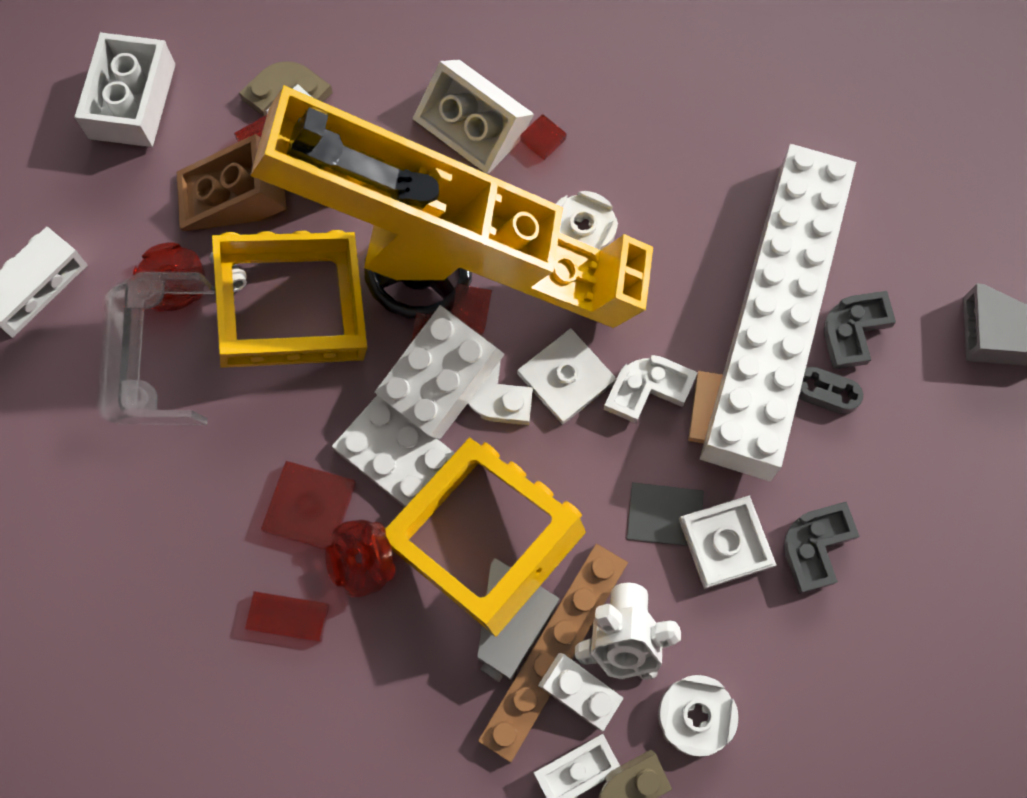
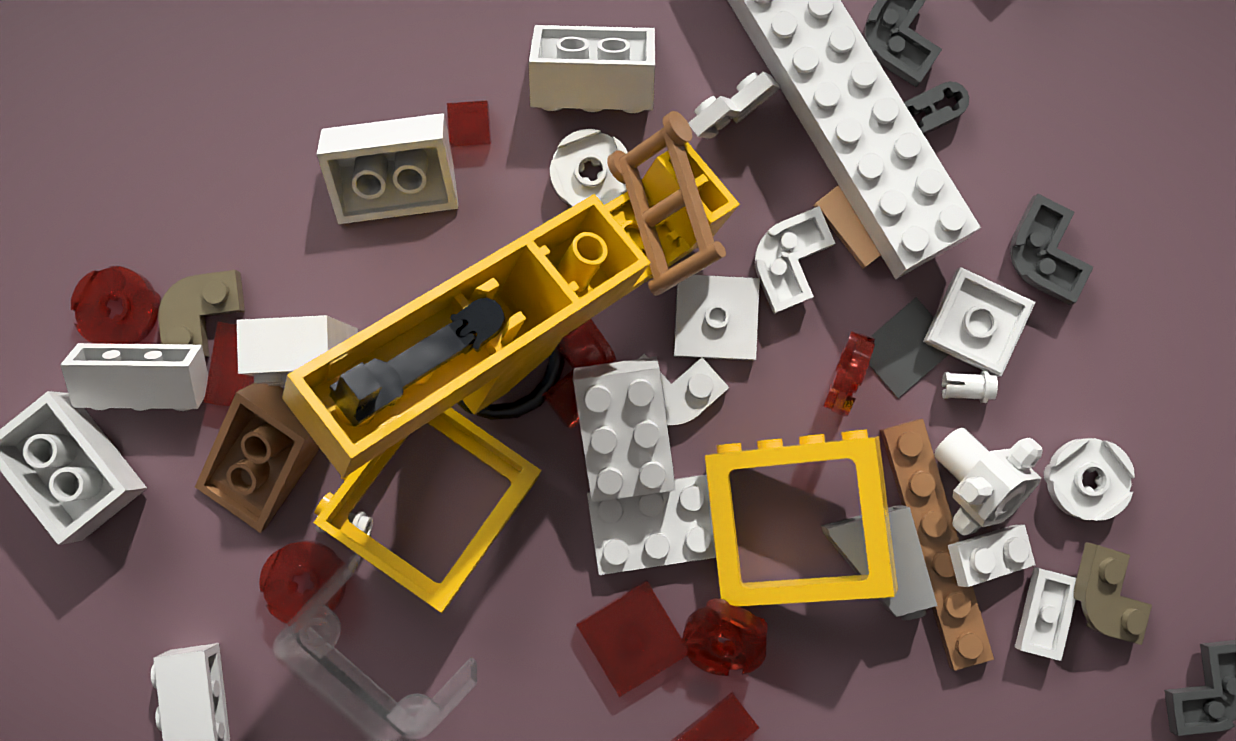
camera: 45 degrees left, 15 degrees up
none -> white brick [60,343,211,411]
none -> clear red plate [71,266,161,344]
none -> white slope [529,25,655,113]
none -> medium nougat piece [607,111,726,296]
none -> white plate [688,72,780,138]
none -> clear red plate [823,331,876,417]
none -> white pin [942,371,998,403]

